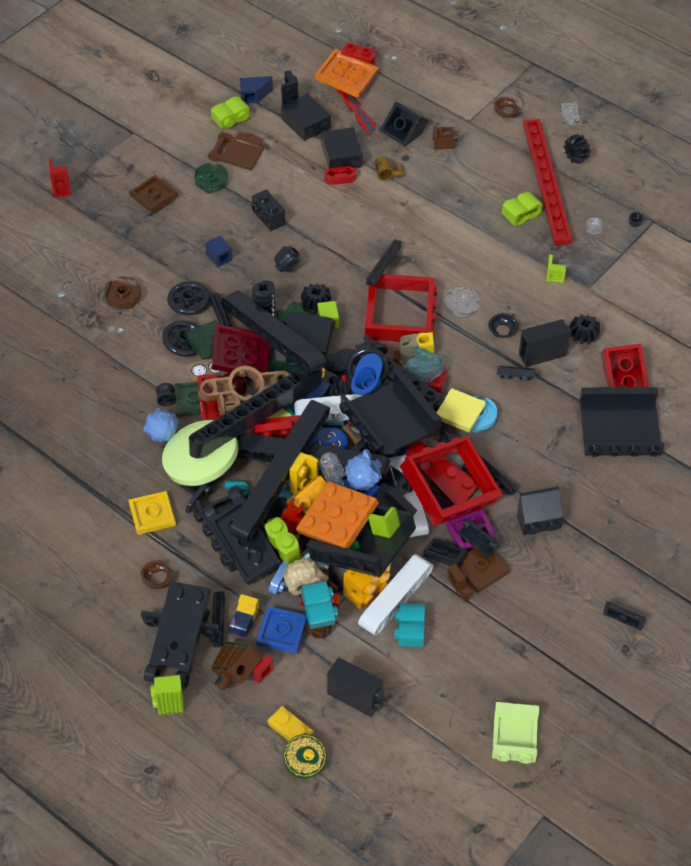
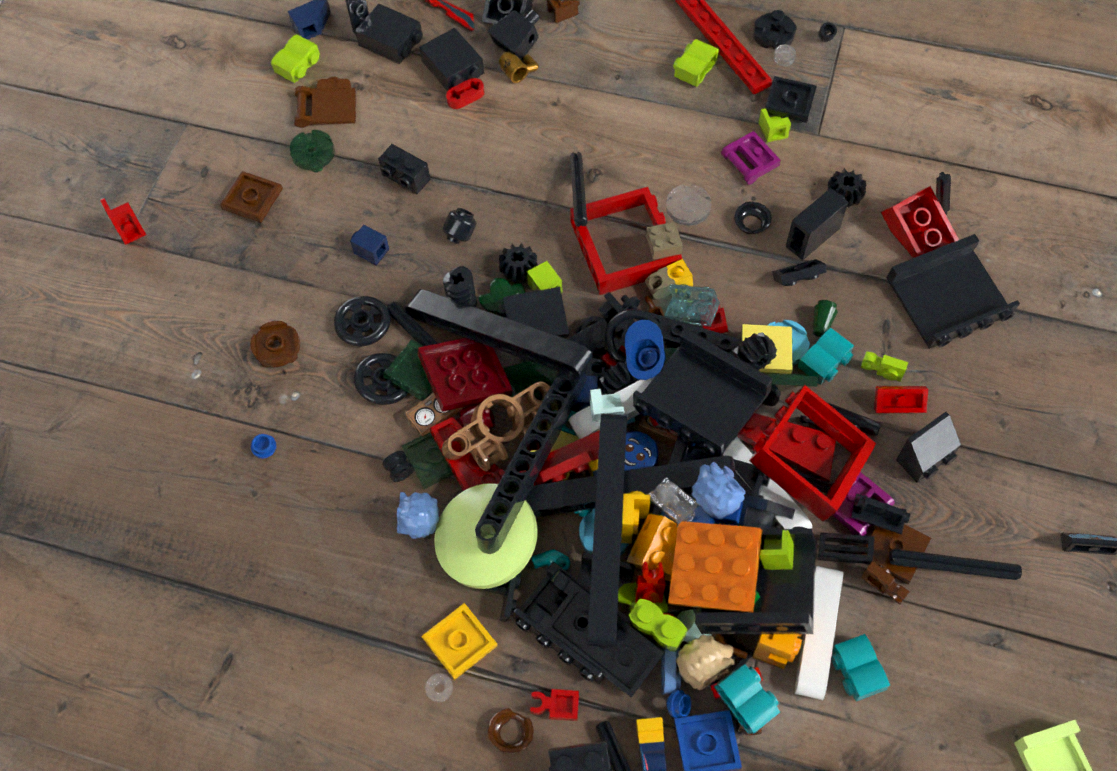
camera: 20 degrees left, 10 degrees up
none -> blue plate [251,434,277,459]
none -> clear plate [425,674,453,702]
none -> black torso [487,10,540,61]
none -> red plate [530,689,579,721]
none -> light aqua panel [589,389,624,422]
none -> dark tan piece [646,222,683,260]
none -> blue plate [666,690,691,718]
none -> magenta plate [721,131,781,185]
none -> black gear [733,332,777,370]
none -> black plate [753,10,797,50]
none -> clear green tile [762,372,818,387]
none -> black plate [765,76,817,123]
none -> teal brick [798,328,854,385]
none -> dark green cone [812,300,838,337]
none -> lime plate [861,351,908,382]
none -> red plate [874,386,928,413]
none -> black axle [889,549,1022,580]
none -> black axle [936,172,951,215]

